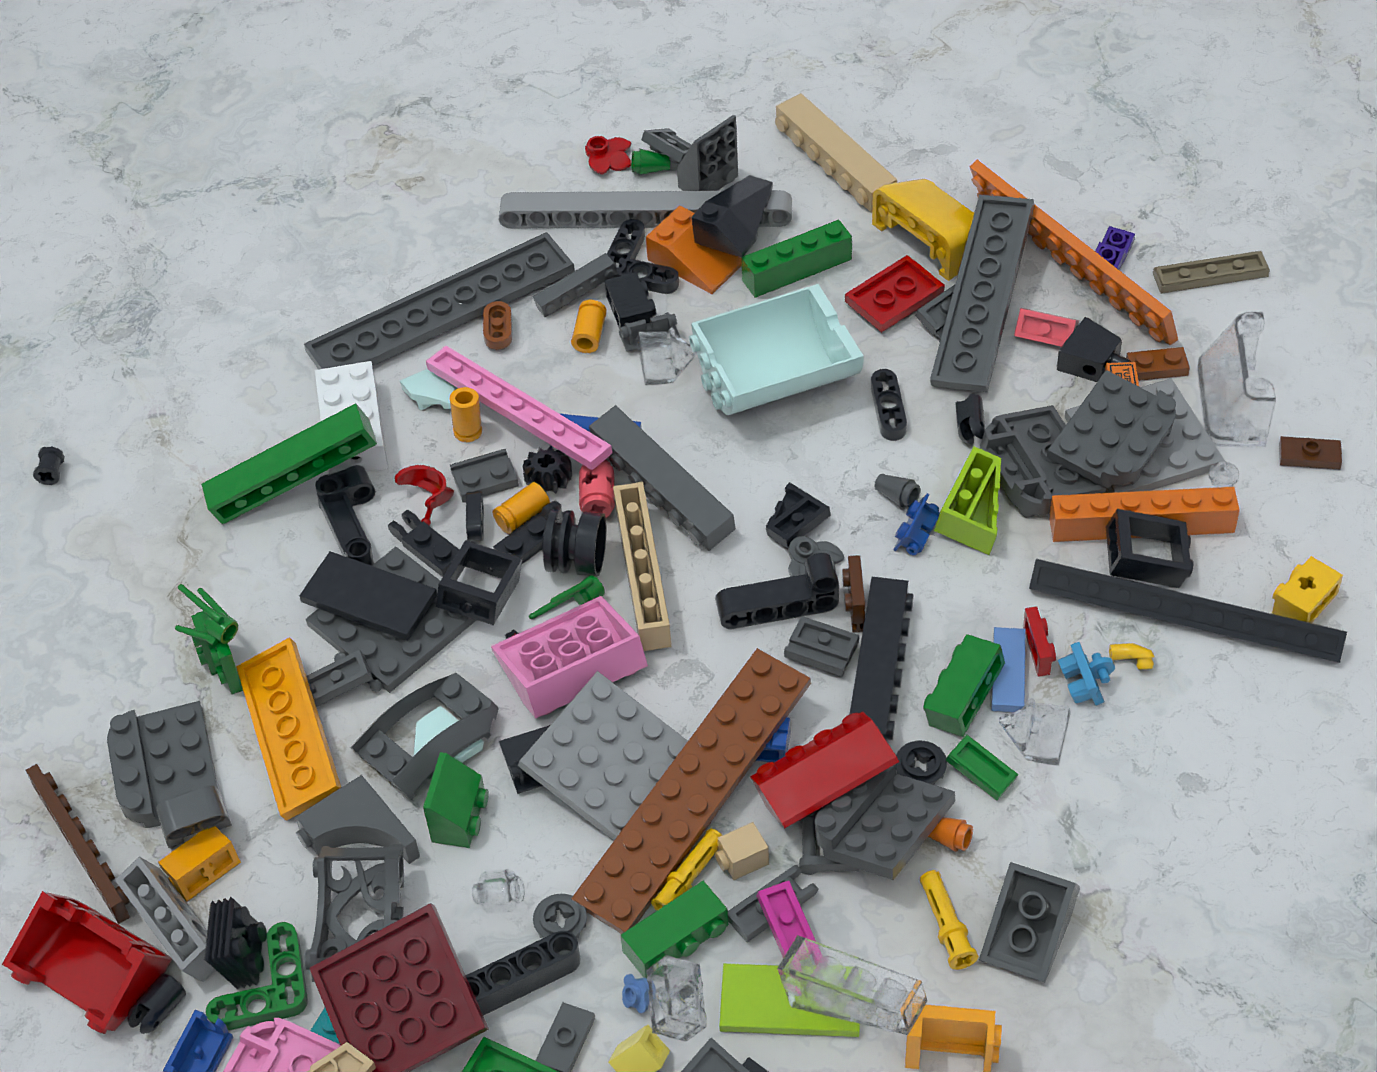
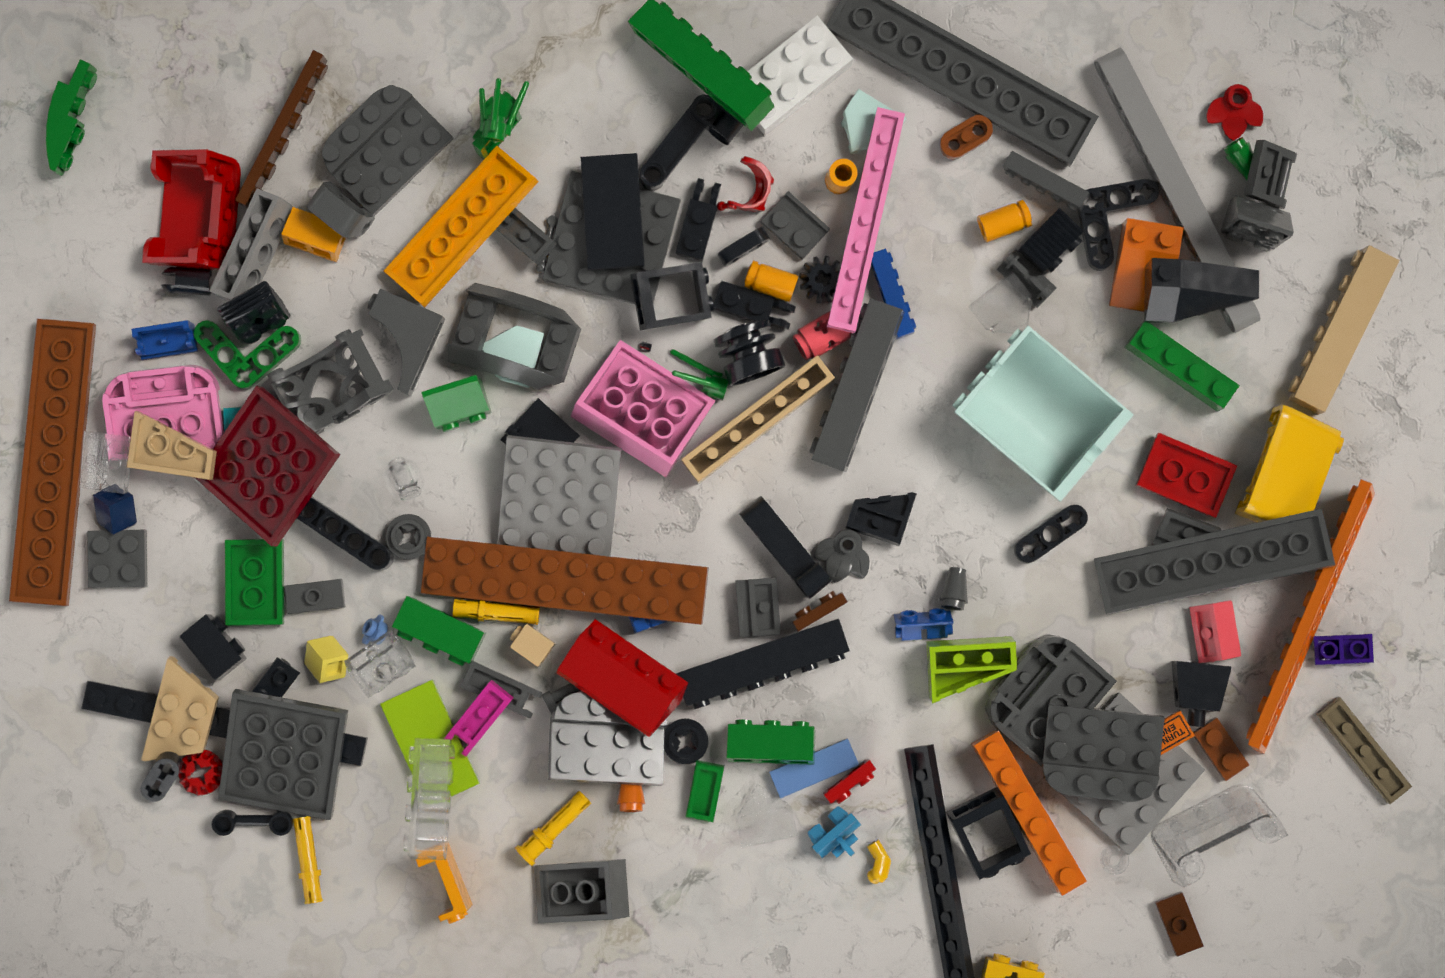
camera: 60 degrees right, 35 degrees up
black piece [955,393,985,444] -> none

